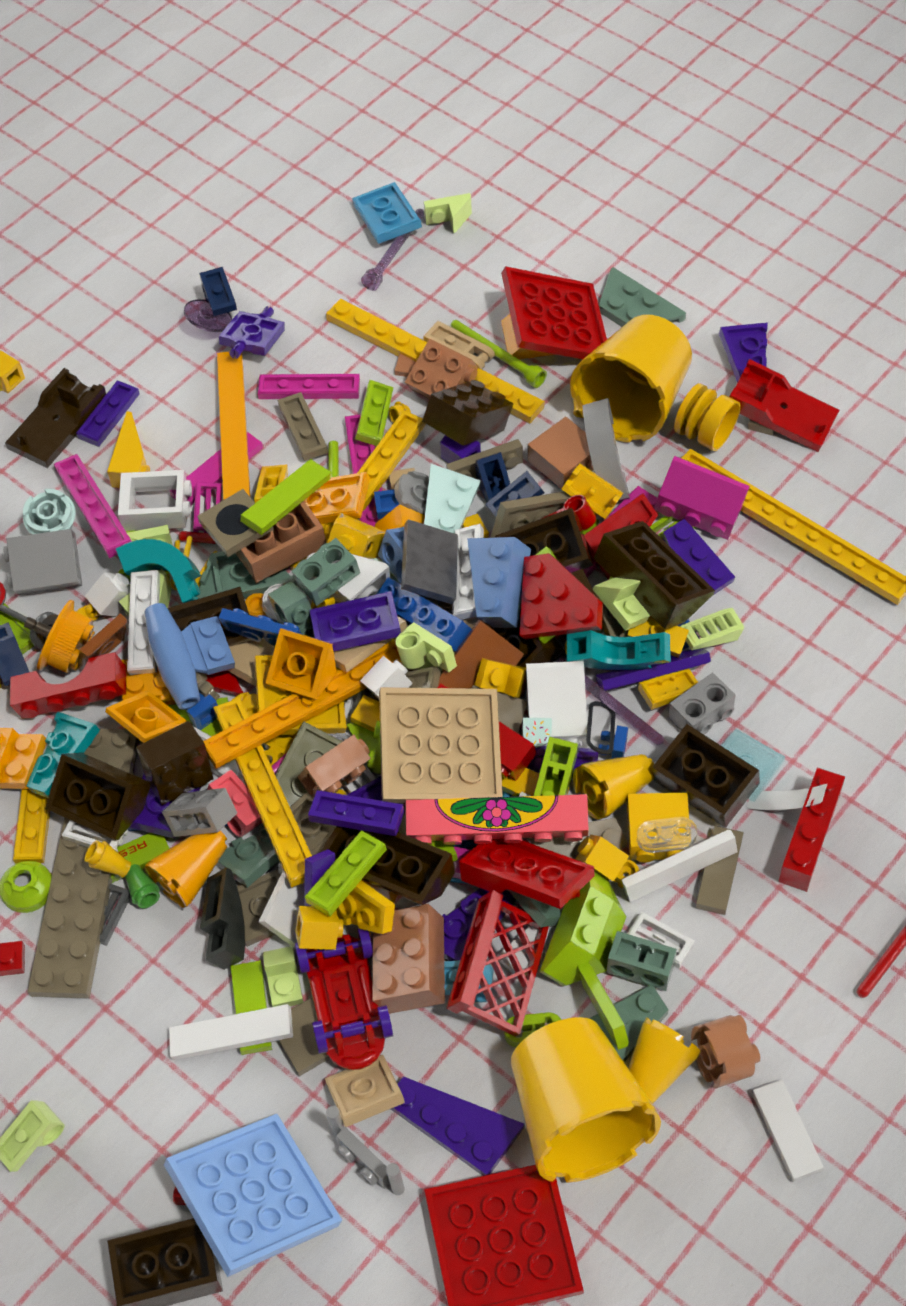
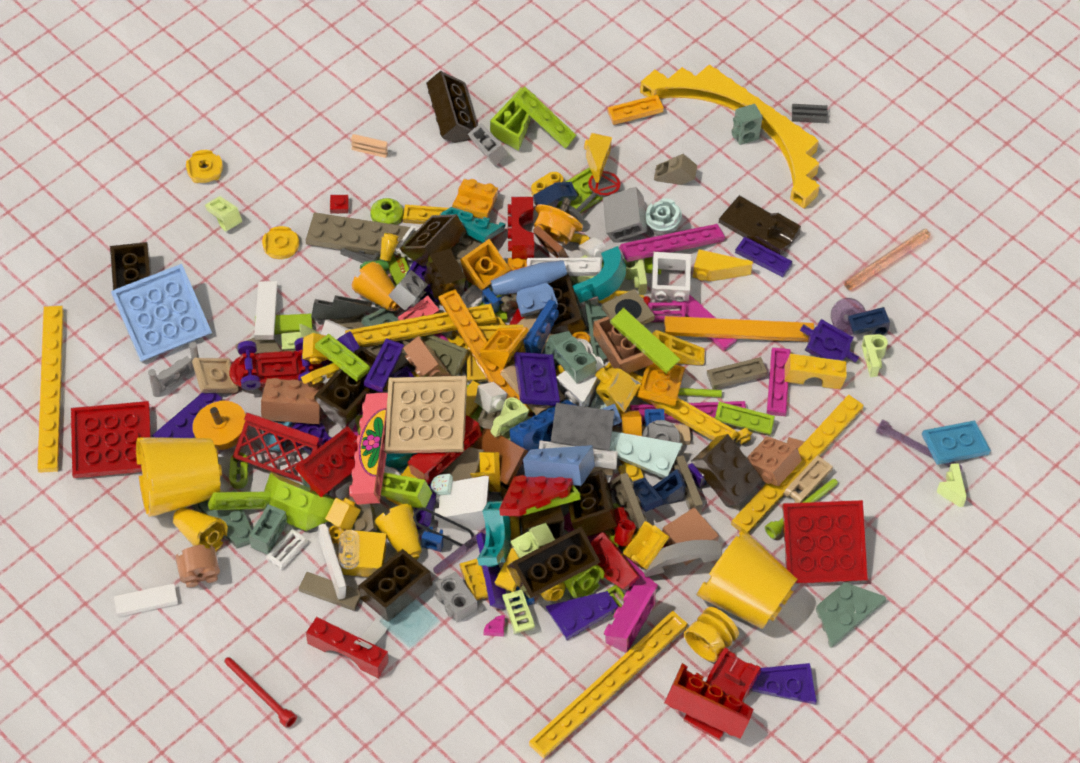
camera: 90 degrees right, 0 degrees up
none -> light orange piece [193,401,246,450]
none -> yellow tile [262,226,299,260]
none -> dark pink tile [483,615,505,637]
none -> red wedge [664,663,754,739]
none -> yellow arch [785,353,846,389]
none -> clear orange axle [844,229,931,291]
none -> yellowish green plate [861,334,888,377]

